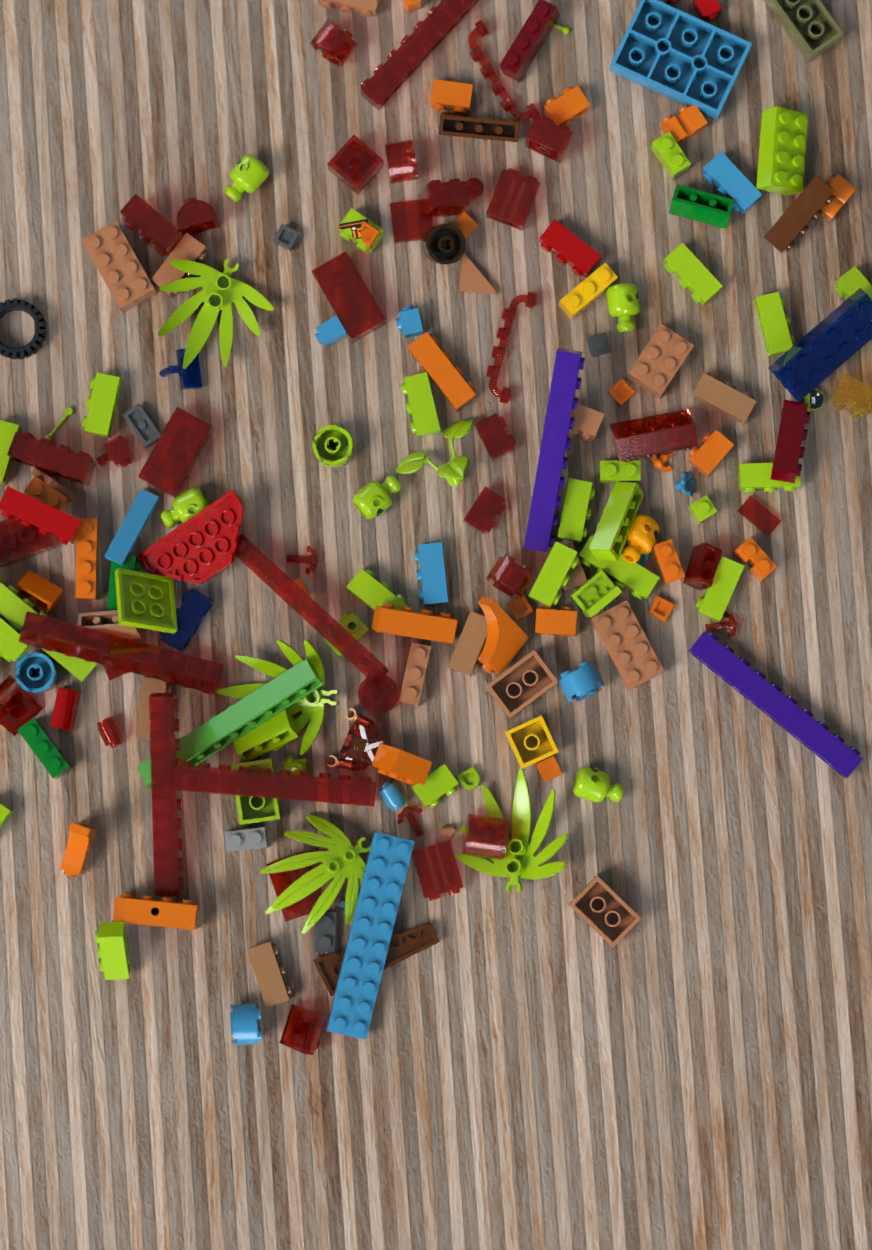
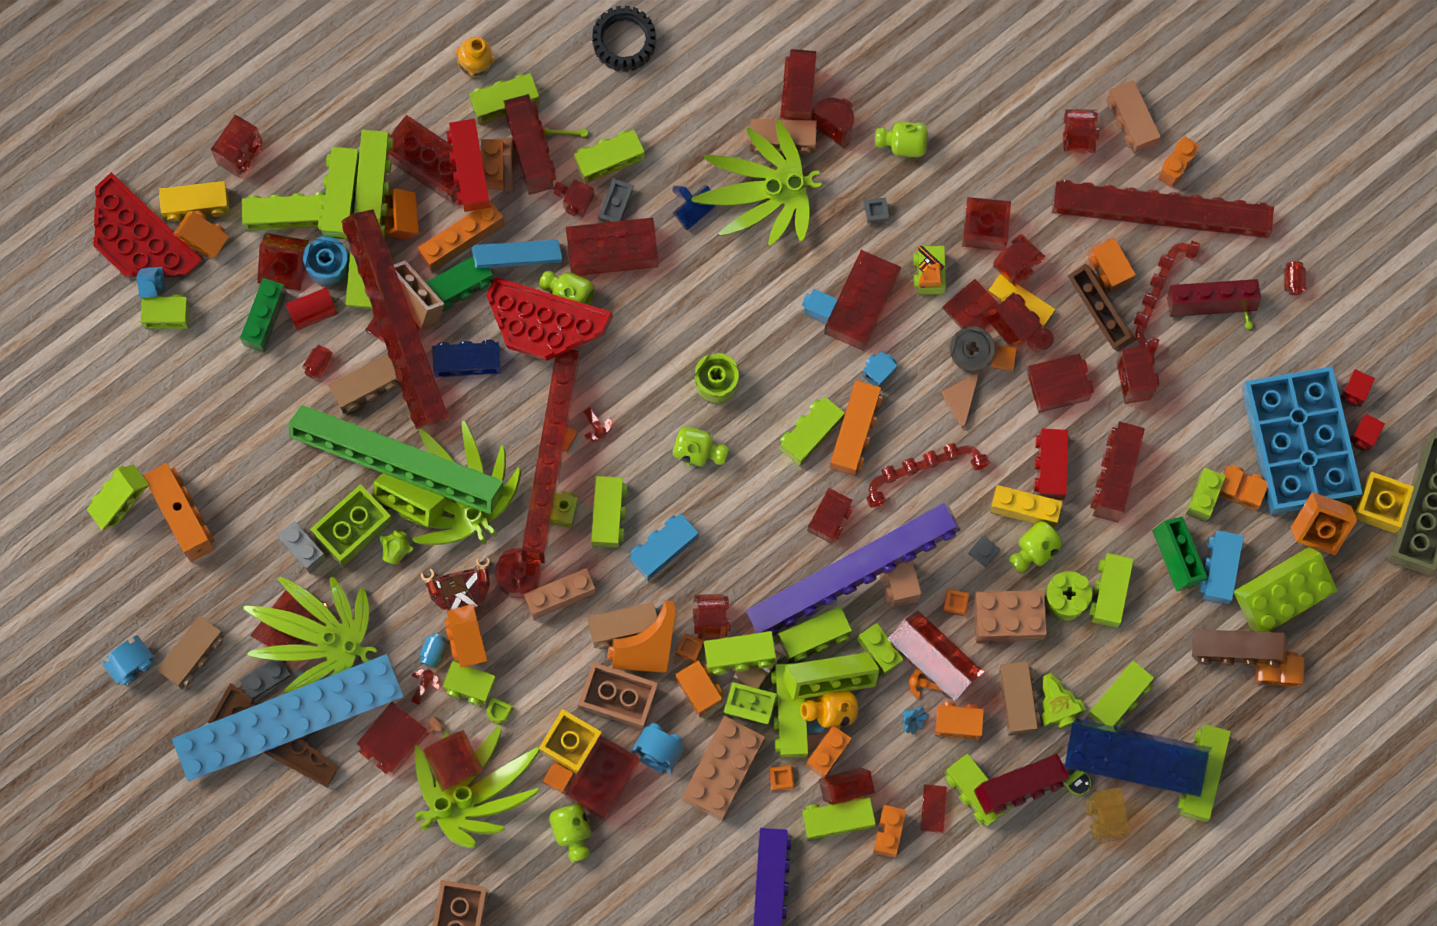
camera: 50 degrees right, 10 degrees down
orange arch [60,822,98,878] -> none
nougat brick [81,221,157,313] -> none
lime plate [115,568,178,634] -> none
clear red brick [149,693,184,896] -> none
clear red brick [170,760,377,807] -> none
clear red brick [280,1004,326,1055] -> none
orange brick [371,603,458,644] -> none
lime plant [395,419,475,487] -> none
clear red brick [463,486,506,535] -> none
orange brick [544,85,591,131] -> none
lime brick [688,495,717,525] -> none
clear red piece [705,611,738,639] -> none
none -> clear red brick [565,735,640,821]
none -> yellow tile [988,273,1055,329]
none -> lime rock [1041,673,1086,729]
none -> lime brick [1044,571,1092,621]
none -> clear red brick [1090,421,1145,523]
none -> orange brick [1290,492,1357,556]
none -> yellow brick [1355,472,1414,534]

